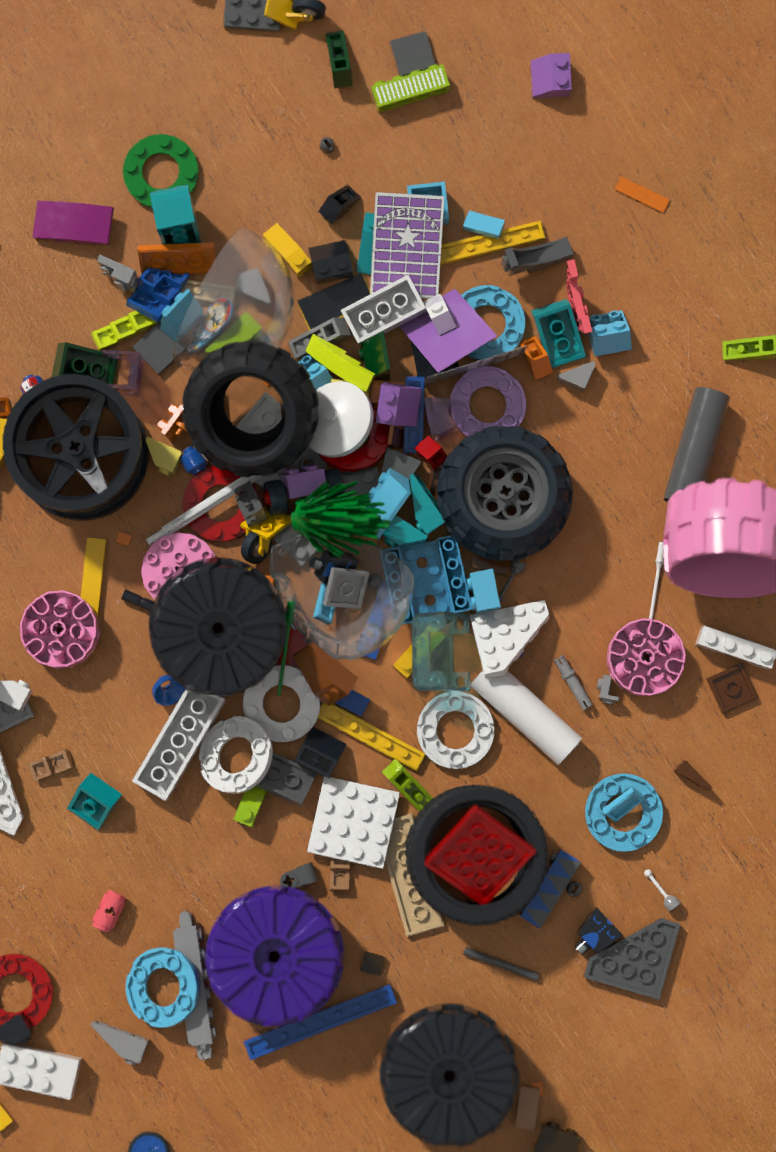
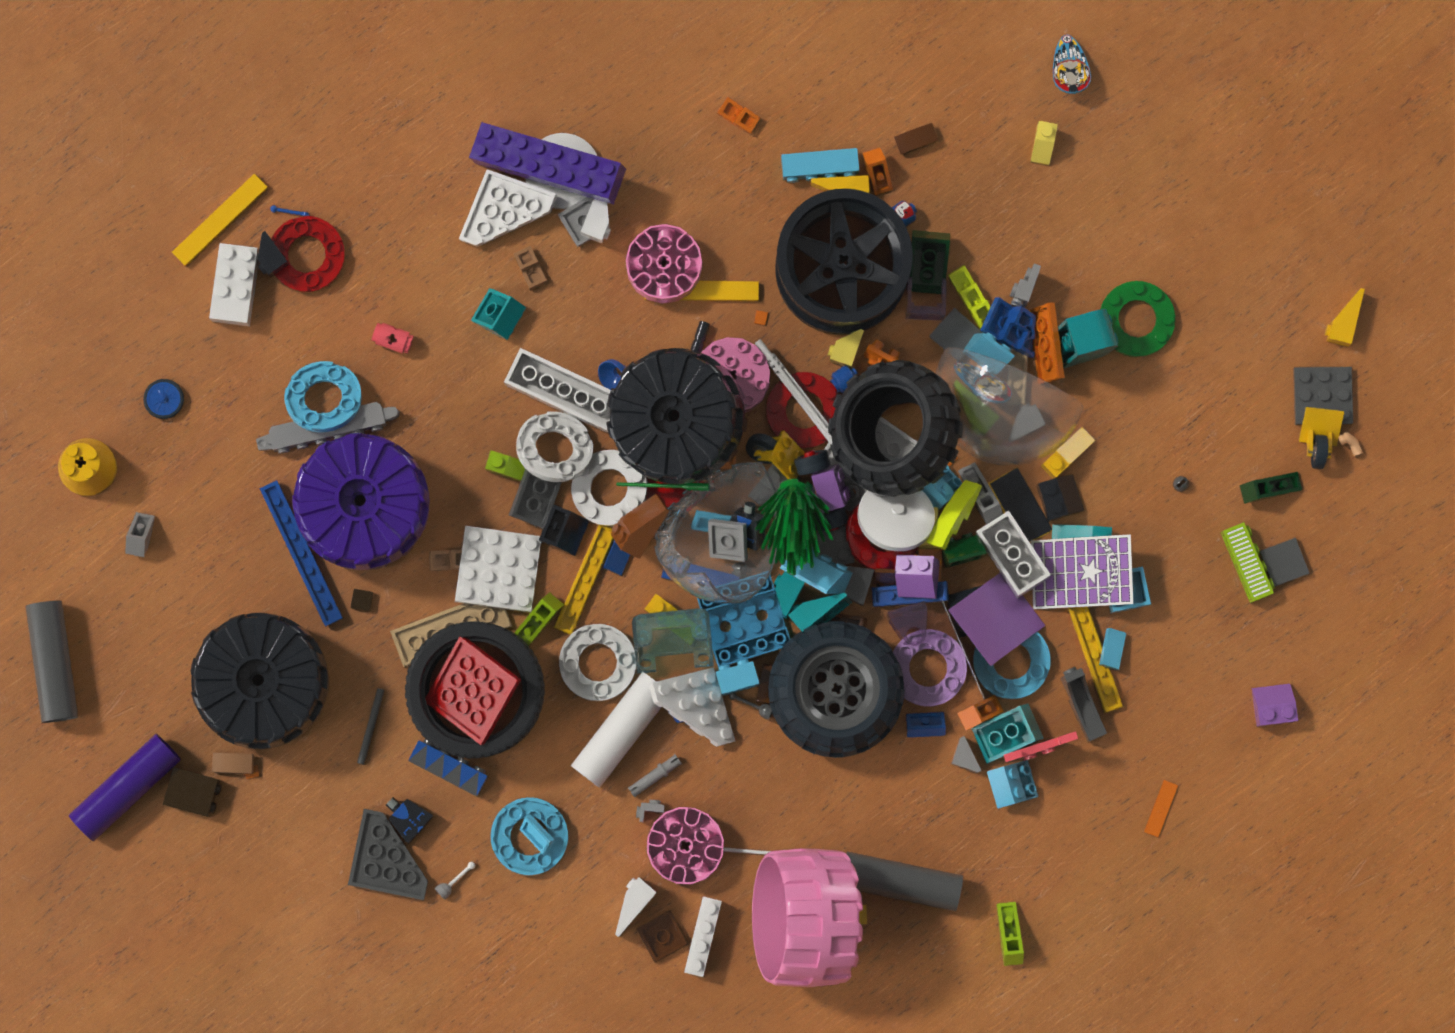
camera: 80 degrees right, 0 degrees up
magenta slope [32,201,114,245] -> none
light grey slope [91,1020,150,1065] -> none
dark grey hinge [234,481,268,527] -> none
dark grey piece [280,862,318,888] -> none
black slope [318,185,361,224] -> none
red brick [414,436,448,470] -> none
white slope [424,294,456,335] -> none
dark grey hinge [566,881,582,897] -> none
reddish brown slope [673,760,712,791] -> none
none -> white slope [615,877,657,937]
none -> blue slope [906,712,946,738]

